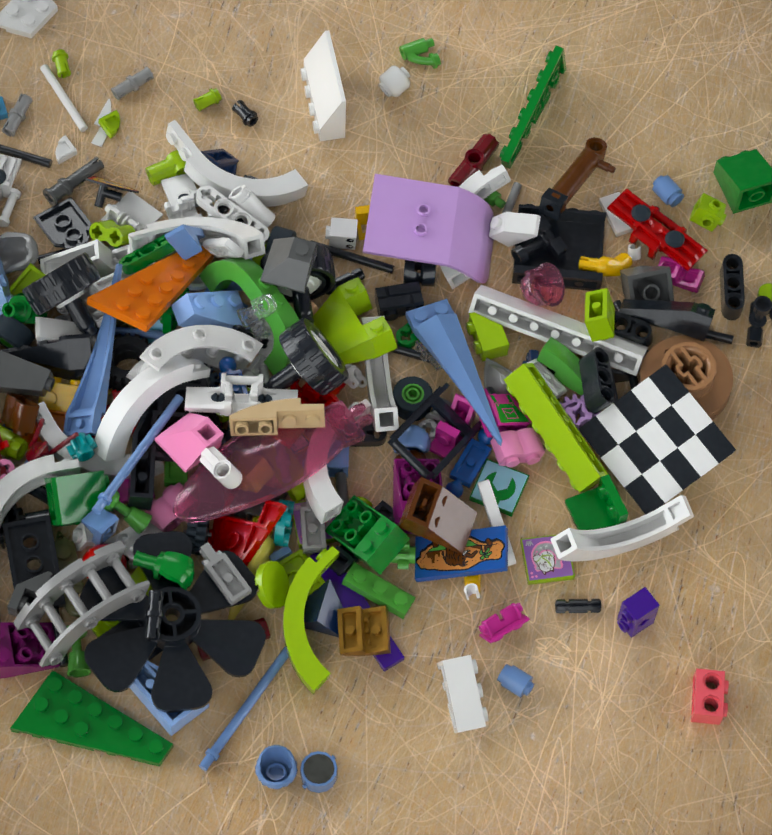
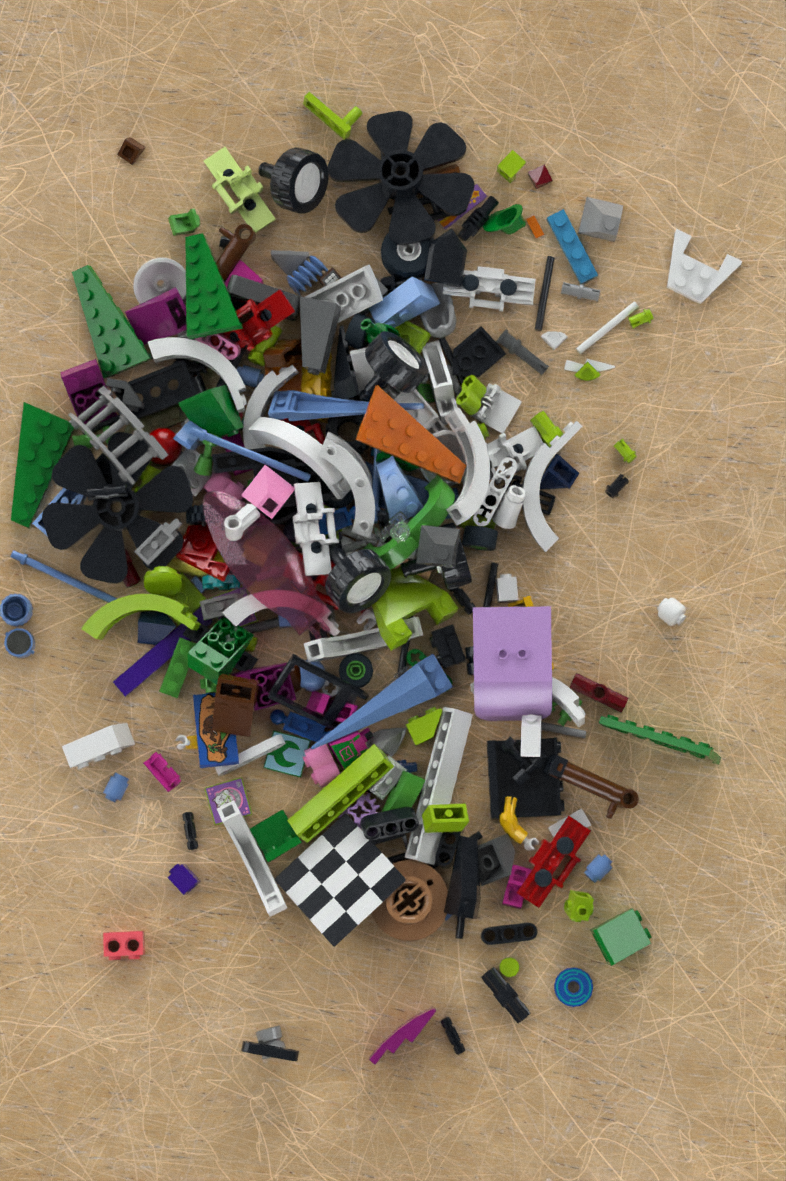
camera: 85 degrees right, 20 degrees up
dark red plant [25,418,79,462] -> none
teal gear [66,432,98,462] -> none
black shield [86,176,139,208] -> none
light grey pin [111,66,154,100] -> none
green beam [119,234,175,275] -> none
green piece [133,550,194,590] -> none
medium blue slope [164,224,205,260] -> none
white plate [202,237,245,258] -> none
tan slope [229,398,325,436] -> none
white slope [300,30,346,142] -> none
pearl gold slope [337,605,391,656] -> none
bright green plant [399,38,441,69] -> none
clear pink helmet [520,262,565,307] -> none
black bar [746,296,772,348] -> none

